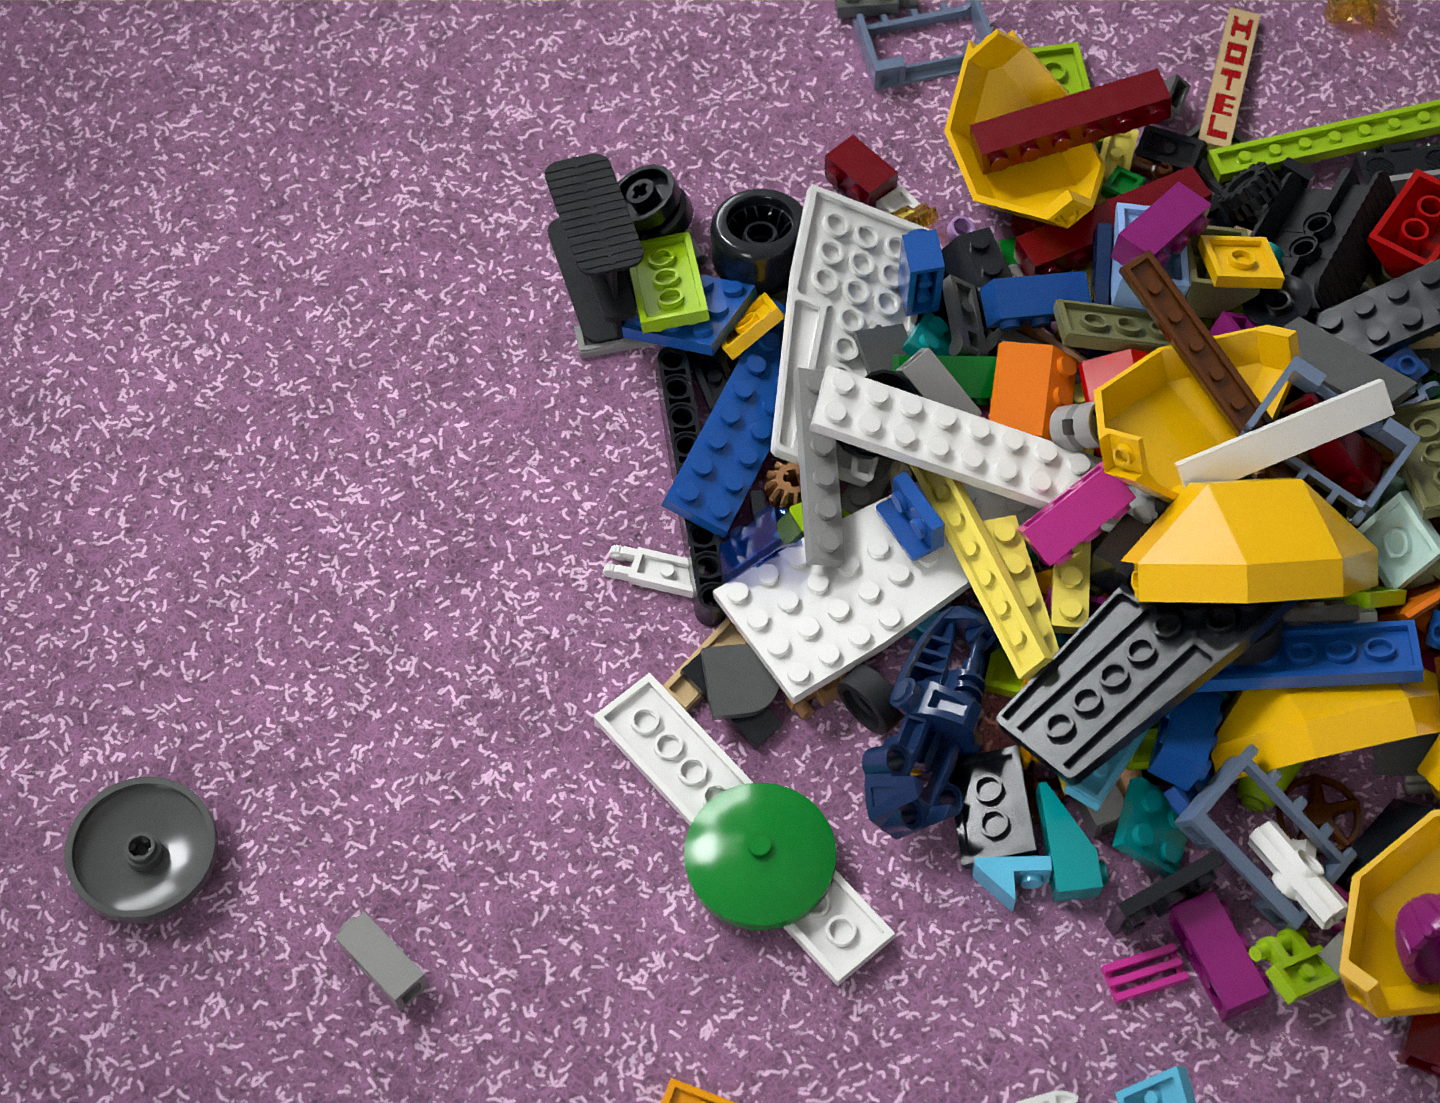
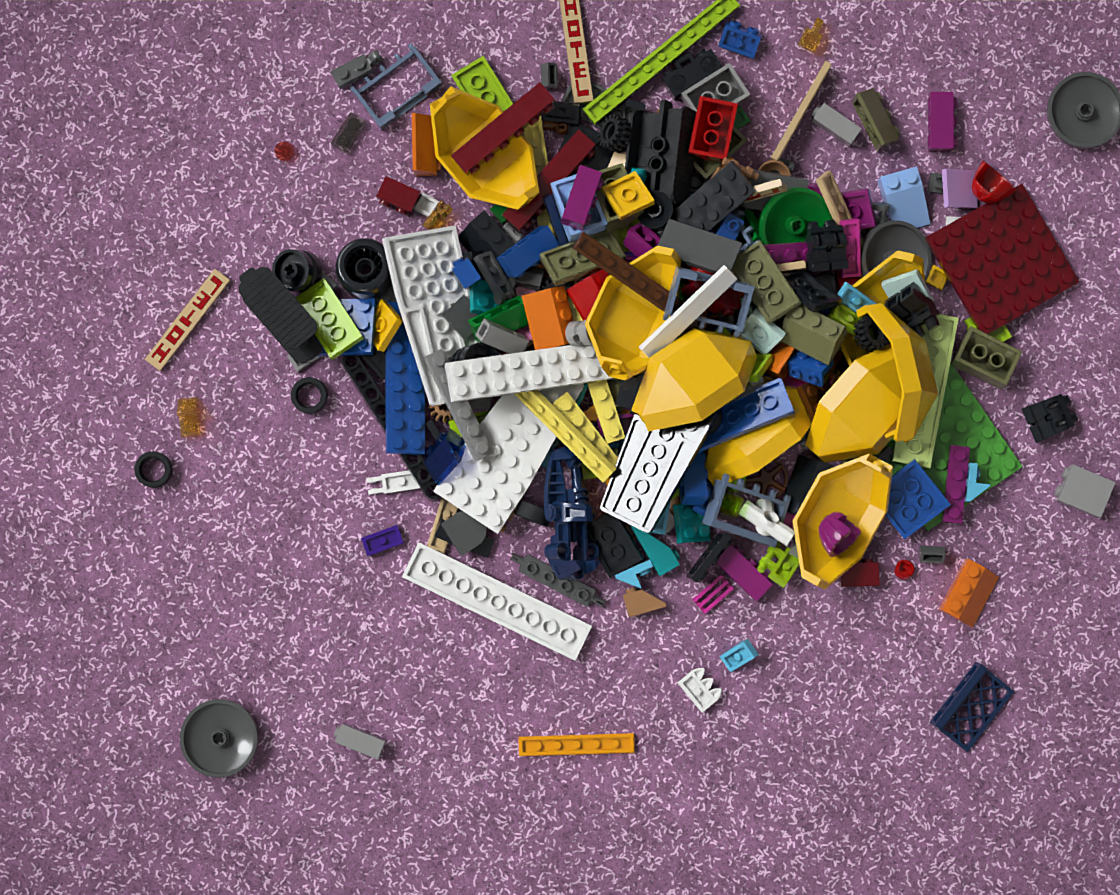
camera: 30 degrees left, 25 degrees up
green dish [684,783,836,930] -> none
blue bracket [876,471,945,561] -> none
lavender hinge [946,216,975,241] -> none
dark pink brick [1017,462,1136,566] -> none
green tile [1101,165,1146,199] -> none
none -> black tyre [134,451,173,488]
none -> tan tile [145,269,230,371]
none -> clear yellow slope [177,397,201,437]
none -> clear red tile [275,141,294,161]
none -> black tyre [291,377,328,414]
none -> clear smoke plate [330,112,367,154]
none -> dark purple plate [361,525,404,556]
none -> orange slope [412,113,441,177]
none -> dark grey plate [510,553,606,607]
none -> medium nougat slope [622,587,666,617]
none -> clear neon green slope [719,493,744,518]

